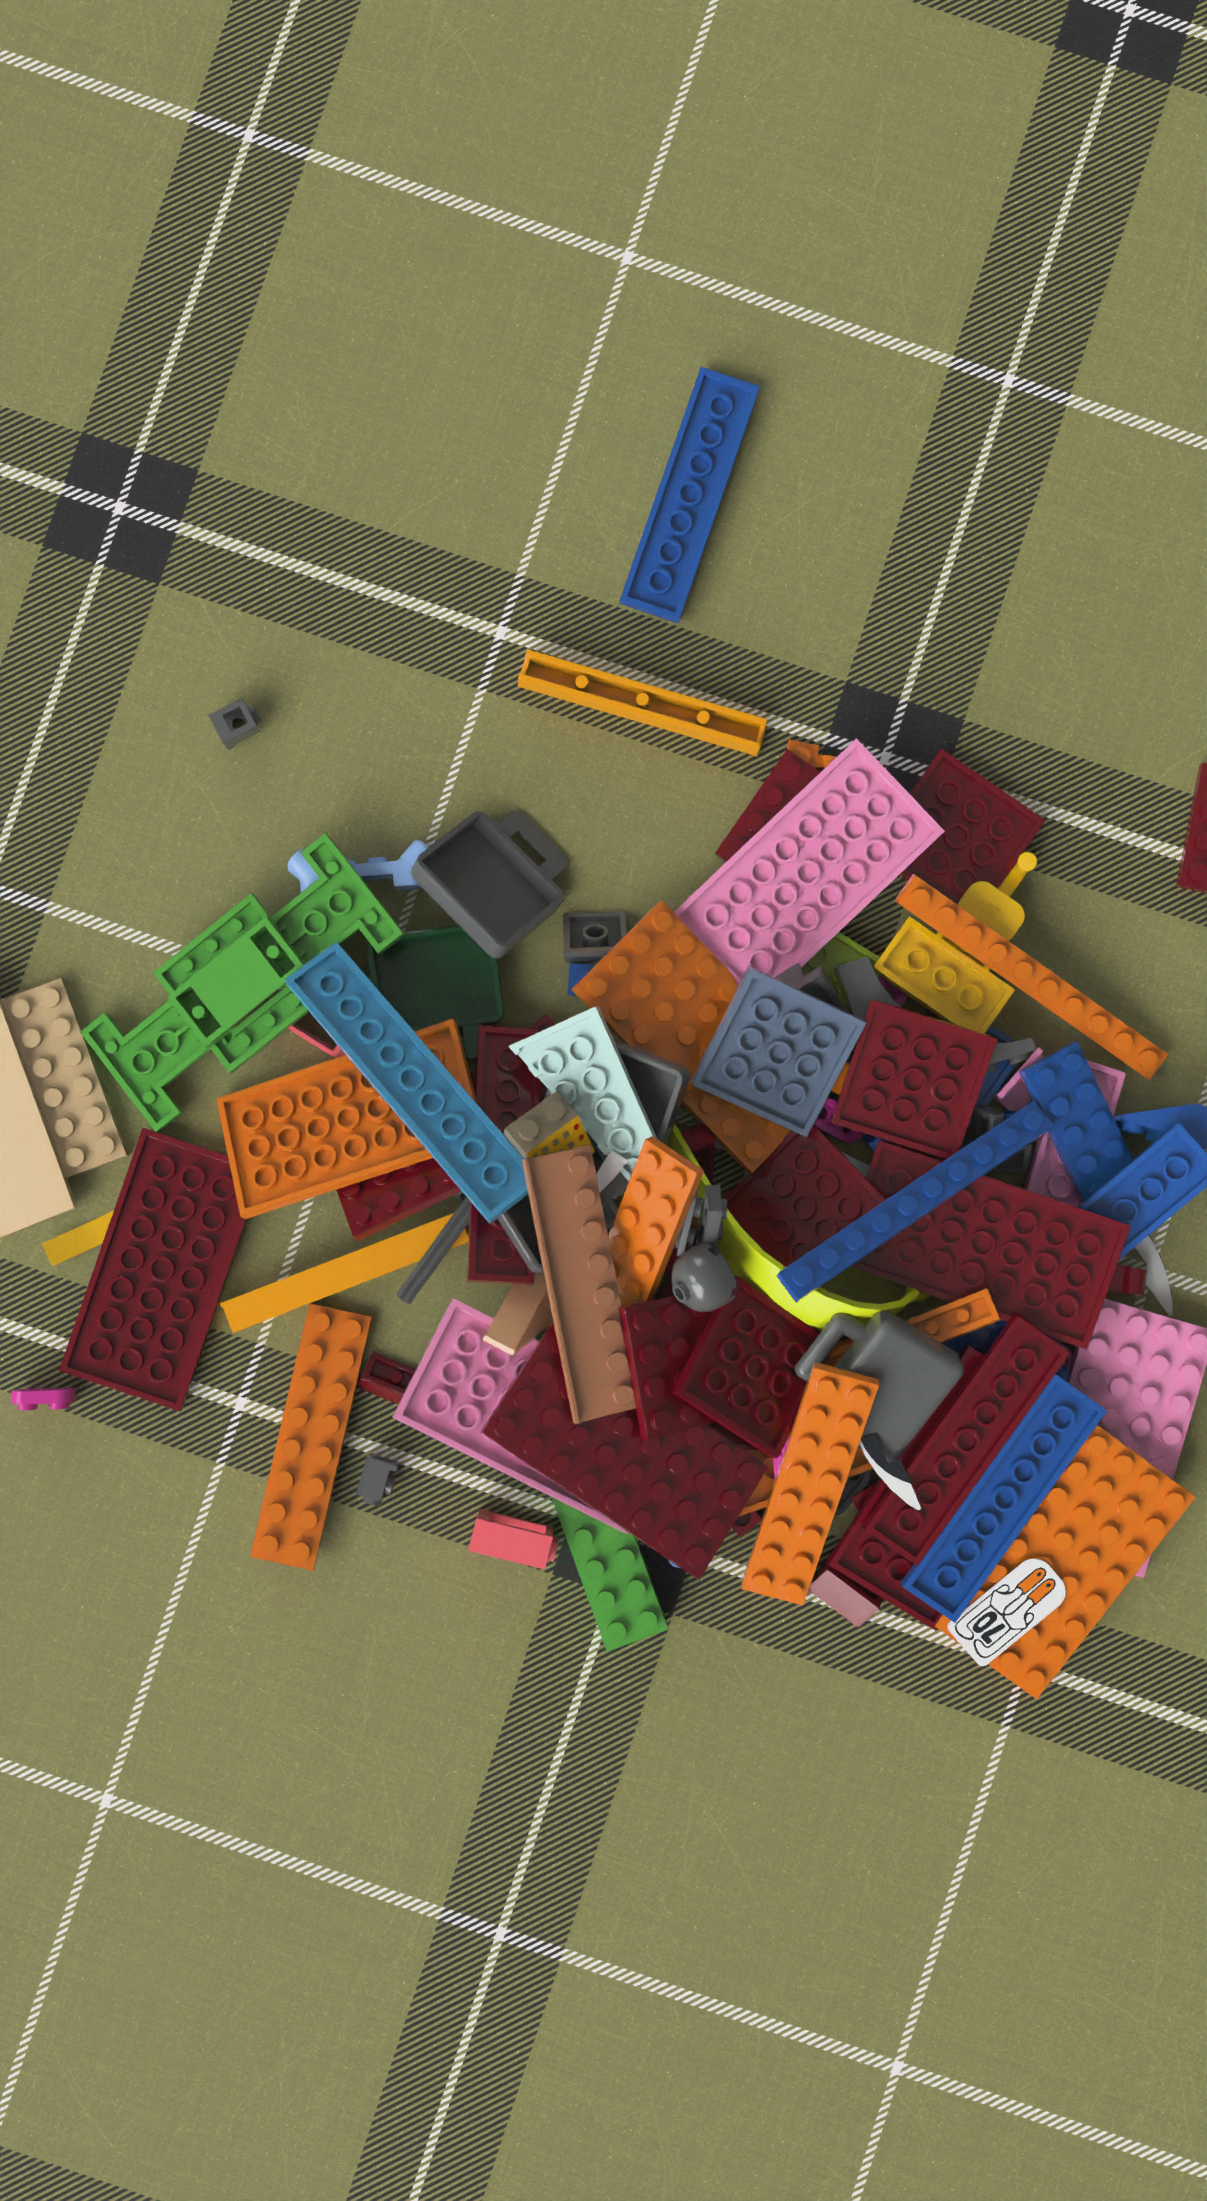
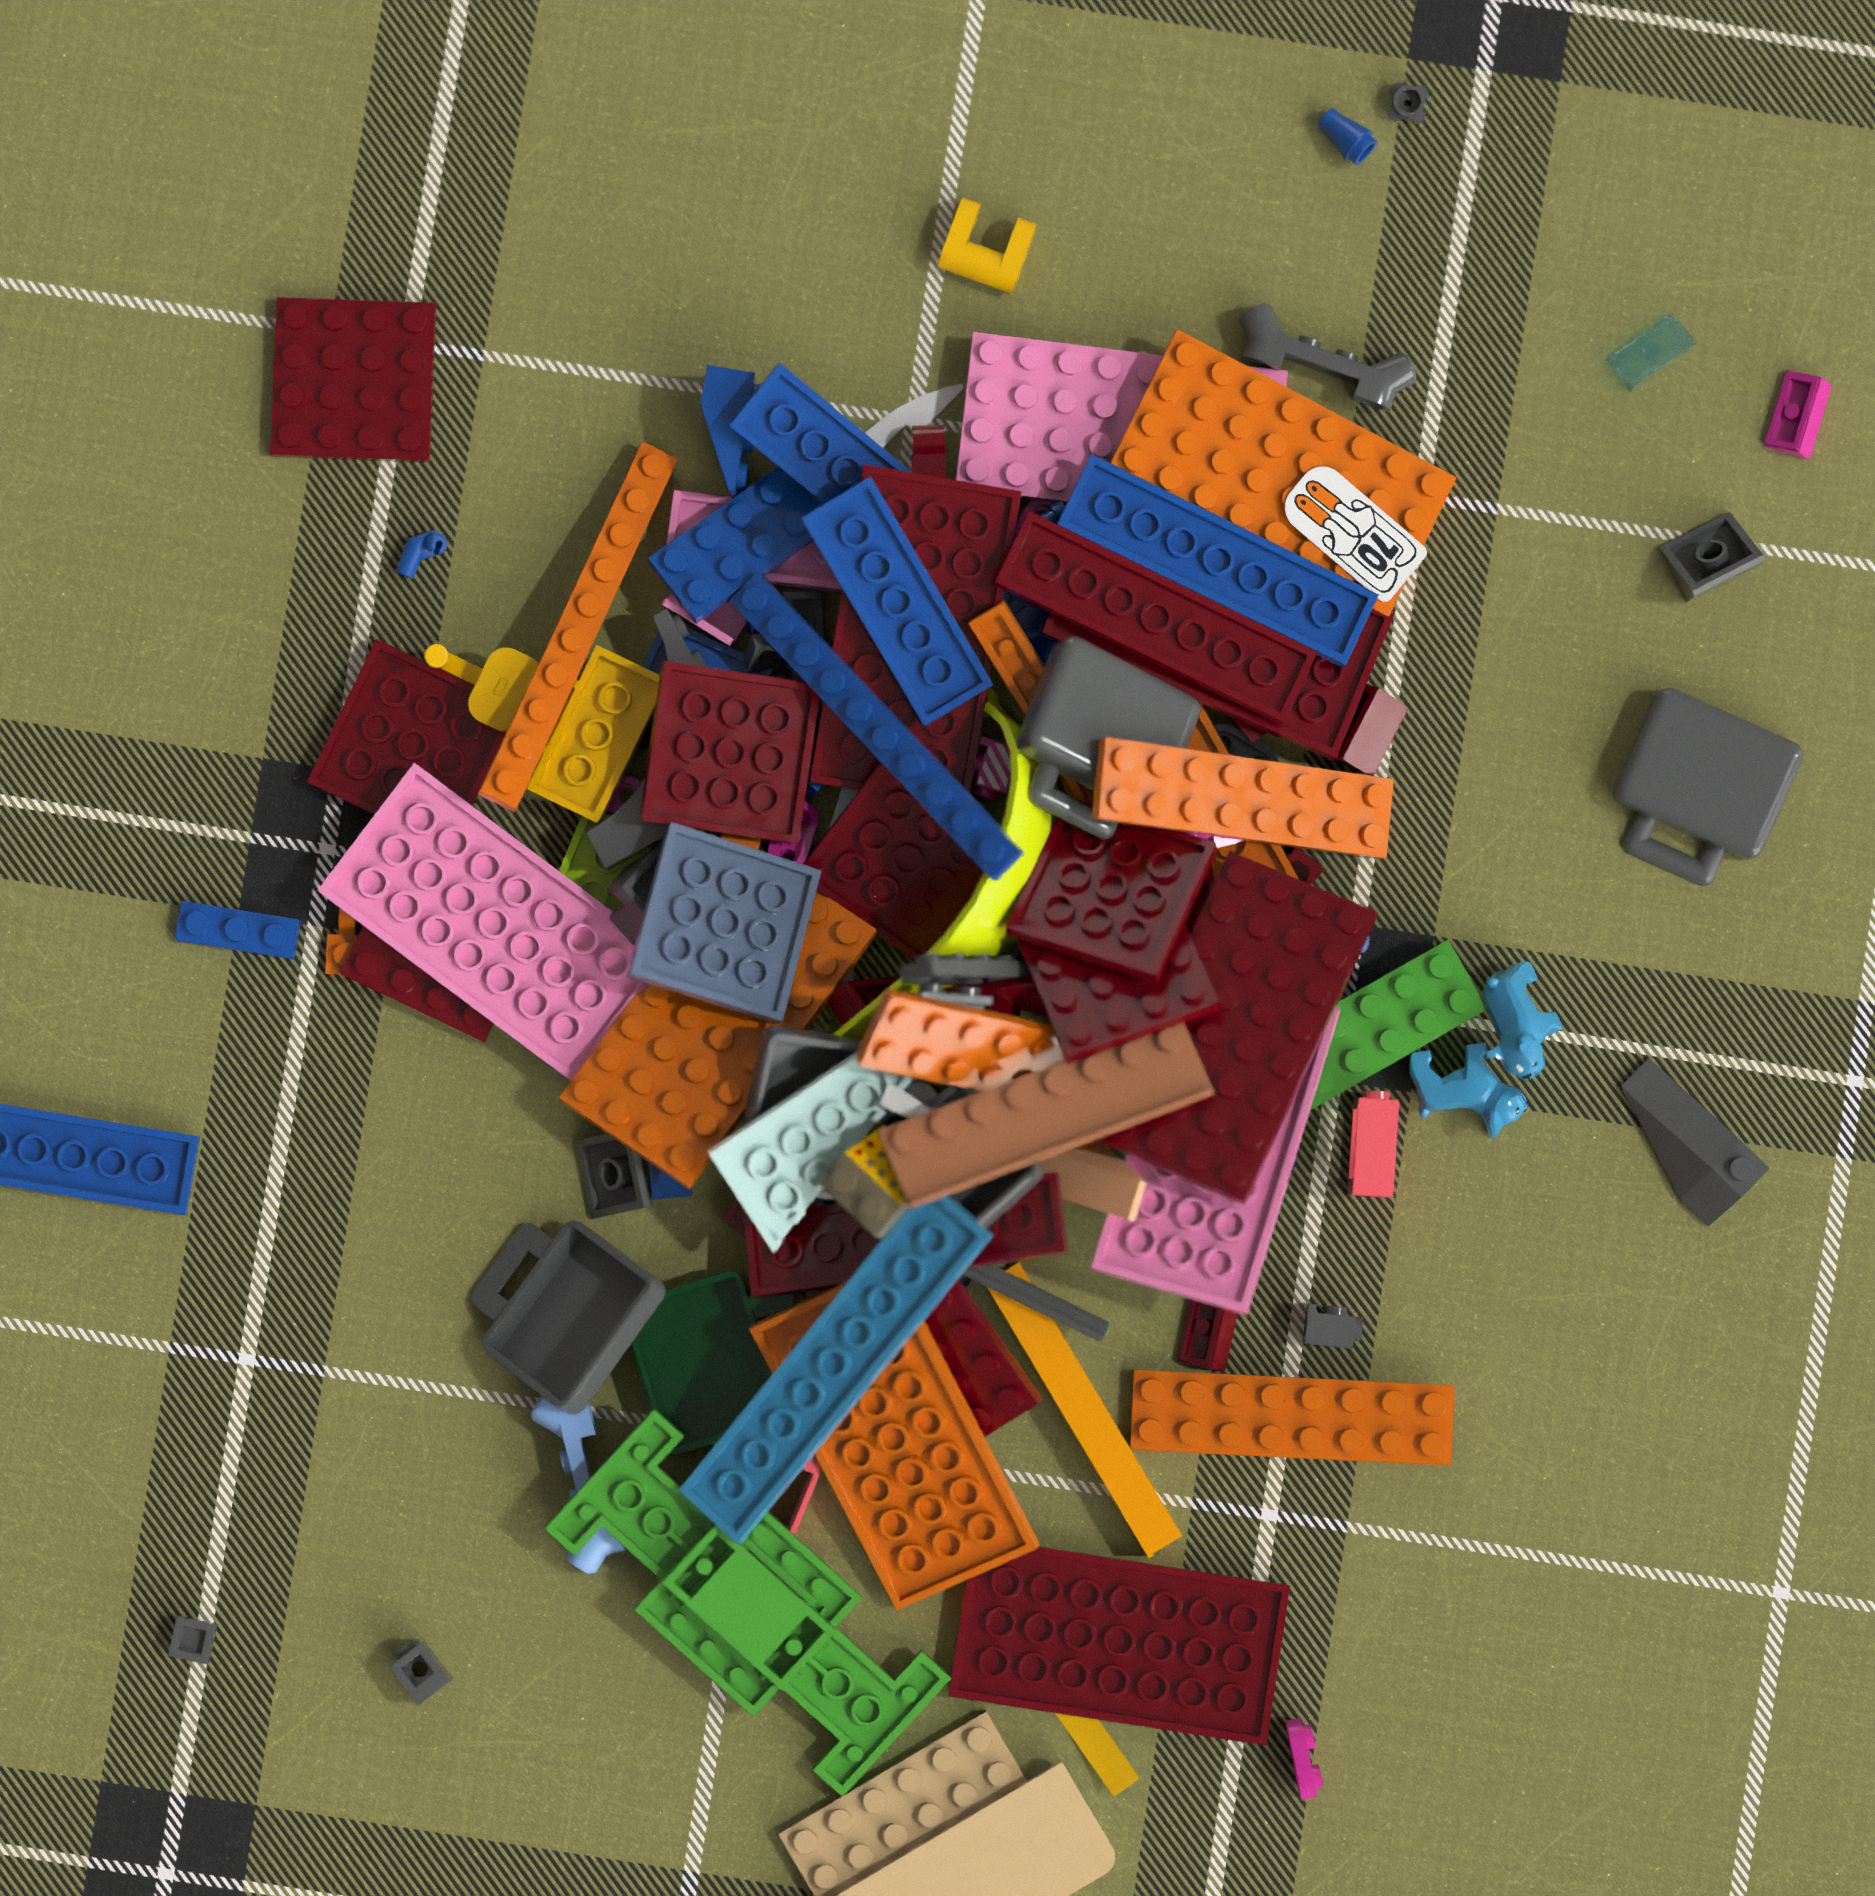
camera: 105 degrees left, 0 degrees up
light orange tile [518,649,767,757] -> none
dark grey cylinder [672,1243,736,1312] -> none
sticker [859,1434,921,1510] -> none
none -> dark grey plate [168,1616,218,1664]
none -> blue plate [175,901,301,960]
none -> blue arm [395,530,447,579]
none -> blue plate [800,476,993,726]
none -> dark pink brick [973,737,1011,801]
none -> dark grey plate [1240,303,1417,411]
none -> dark azure animal [1409,1043,1528,1138]
none -> dark azure animal [1482,962,1563,1080]
none -> clear light blue slope [1607,314,1697,392]
none -> dark grey piece [1613,688,1804,886]
none -> dark grey wedge [1620,1058,1770,1226]
none -> dark grey slope [1659,512,1765,602]
none -> dark pink slope [1763,370,1831,459]

